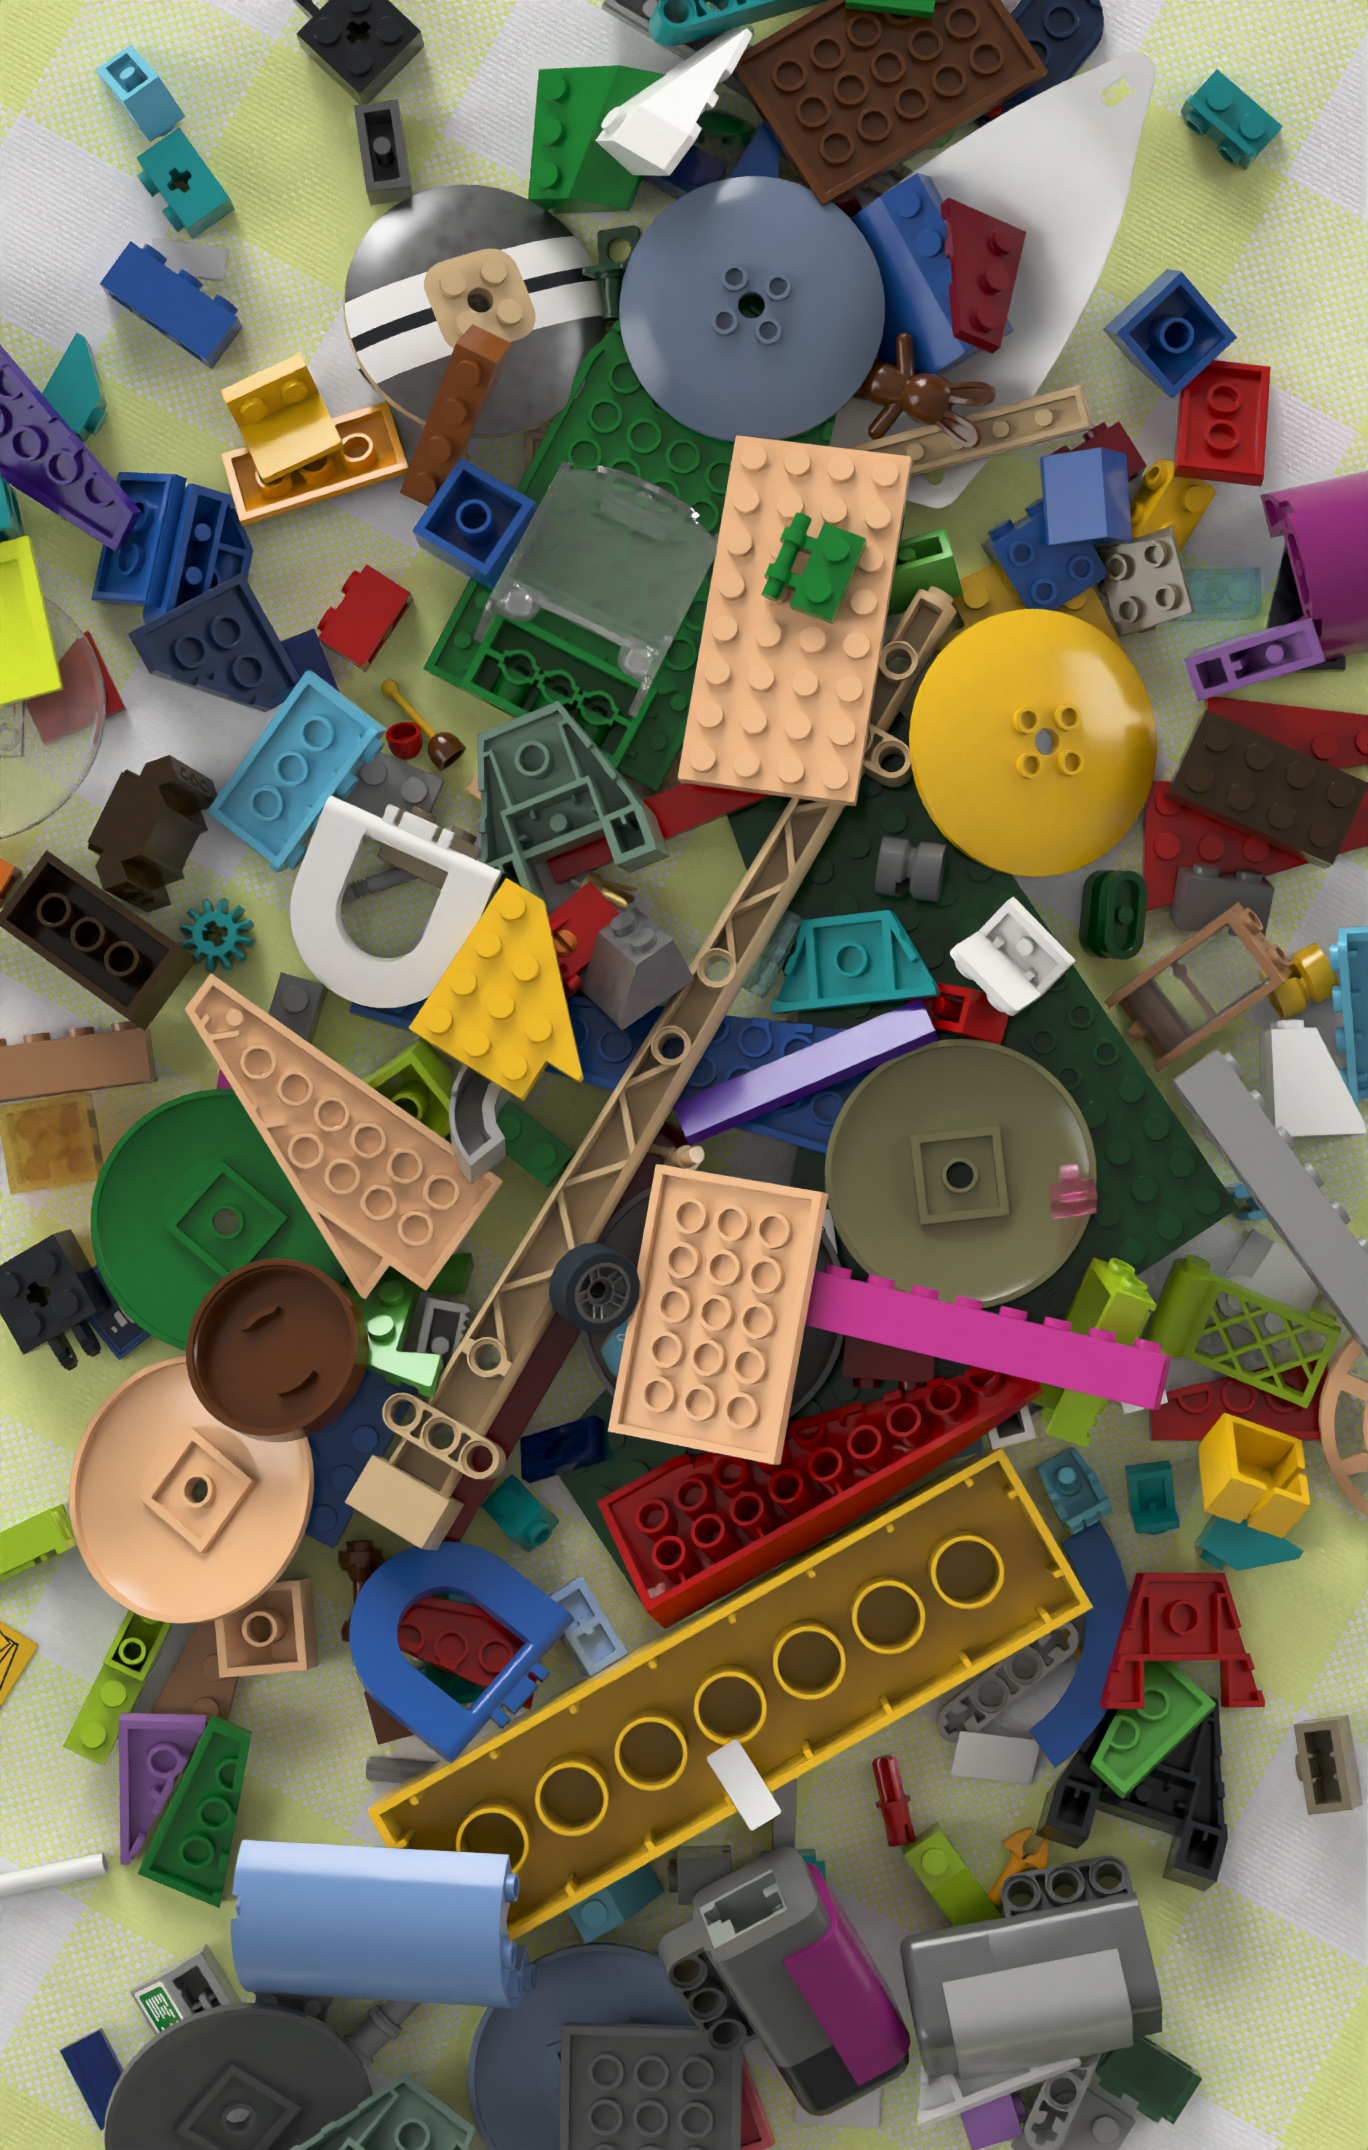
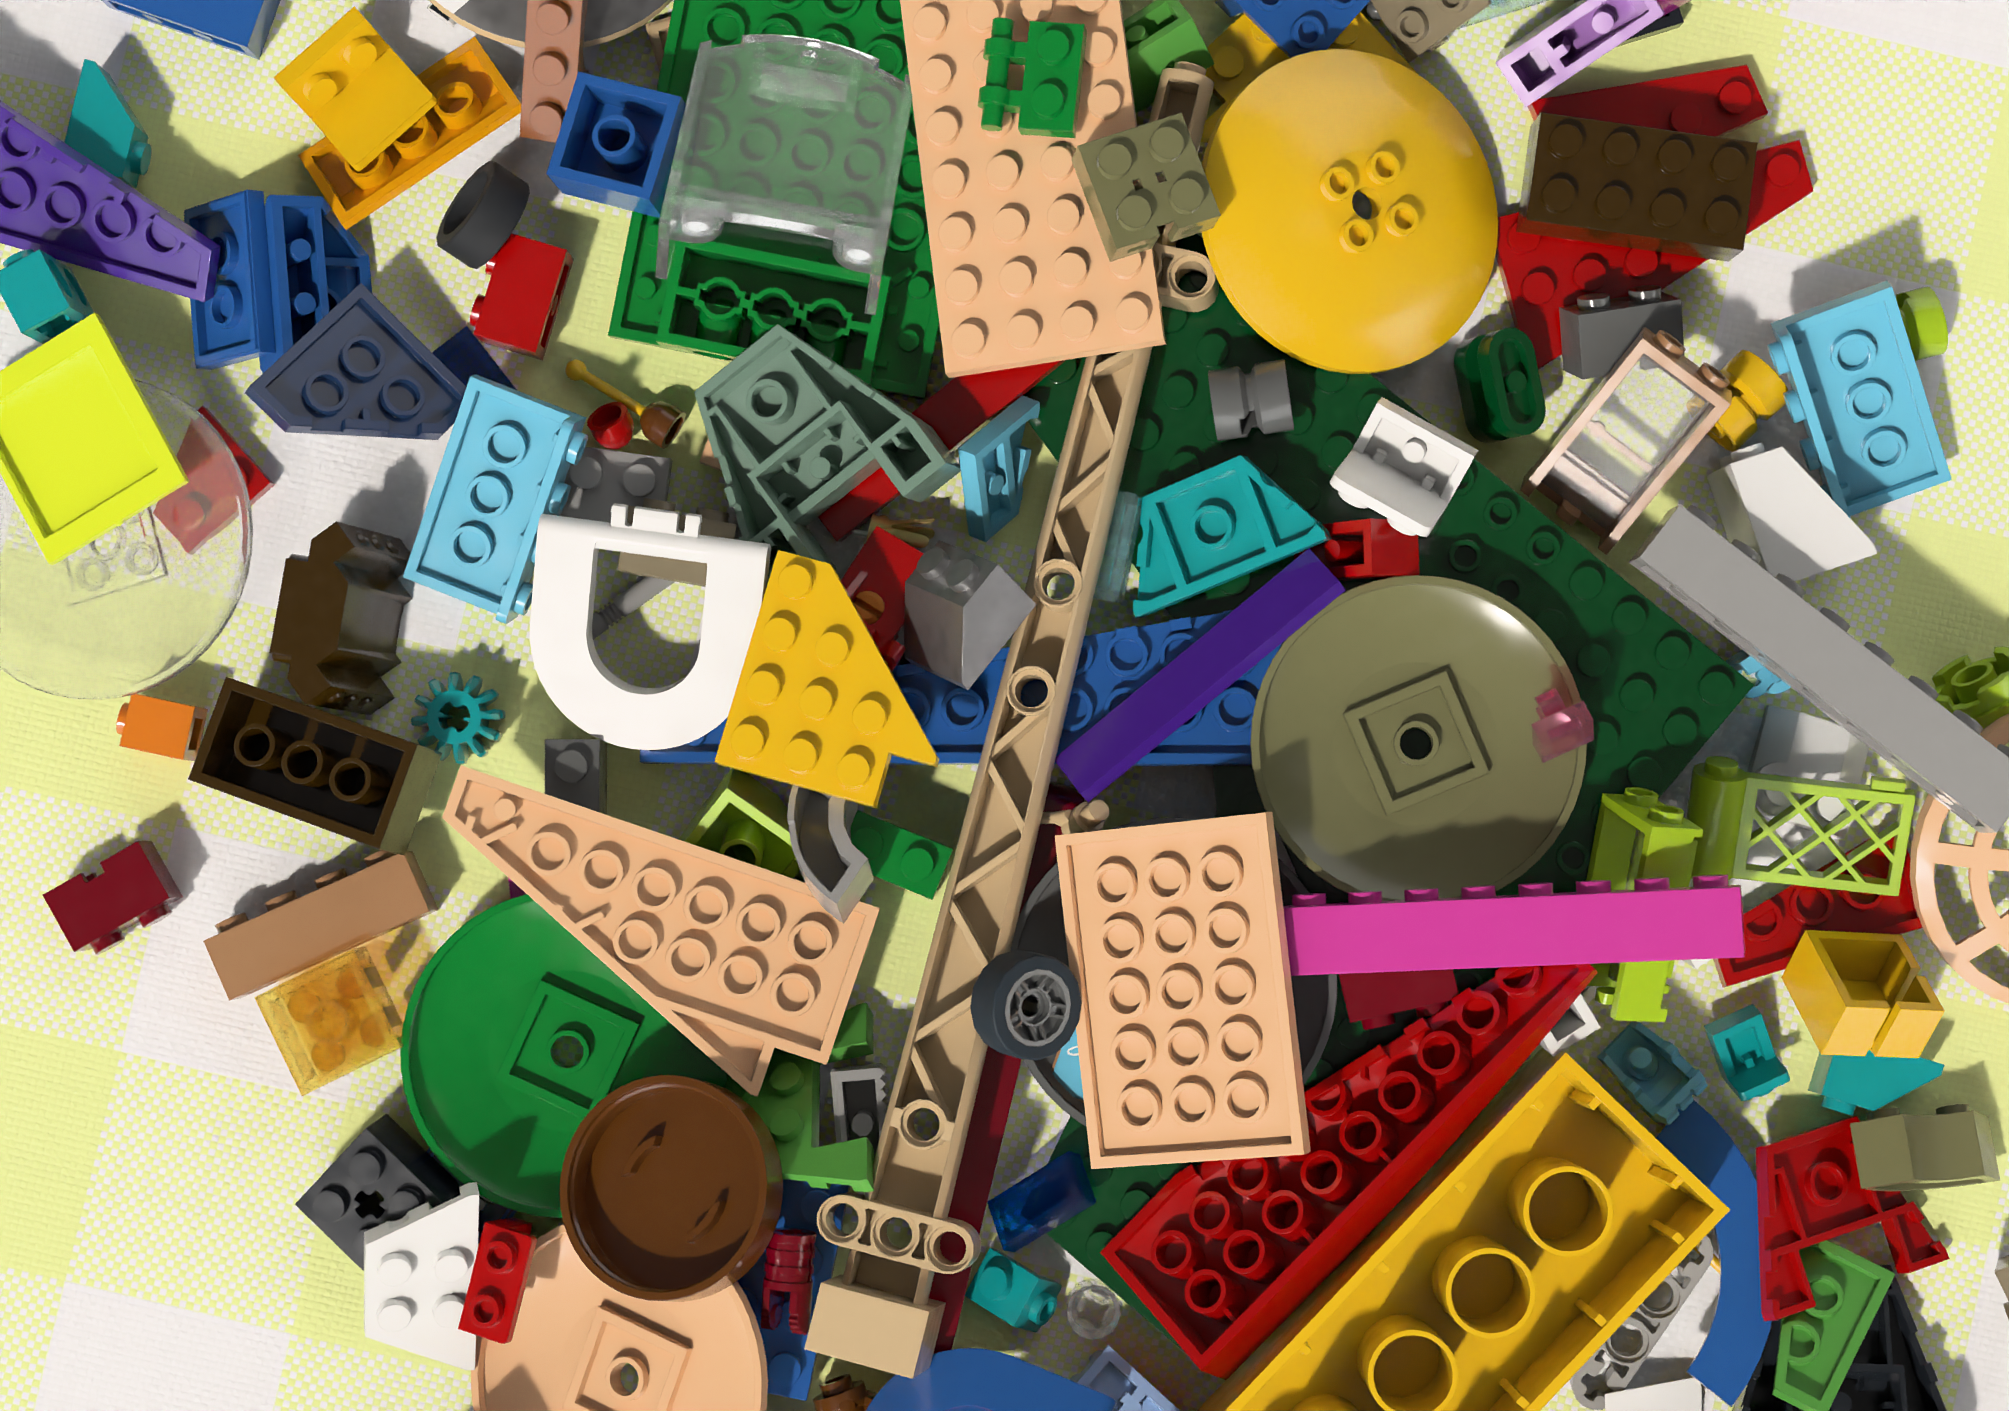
camera: 25 degrees left, 0 degrees up
none -> white wing [364,1182,479,1370]
none -> black tyre [436,161,530,269]
none -> red bracket [458,1217,537,1344]
none -> dark red hinge [760,1228,817,1335]
none -> medium azure wing [958,395,1040,542]
none -> clear wheel [1065,1279,1121,1339]
none -> olive piece [1072,112,1221,262]
none -> olive brick [1850,1104,2000,1191]

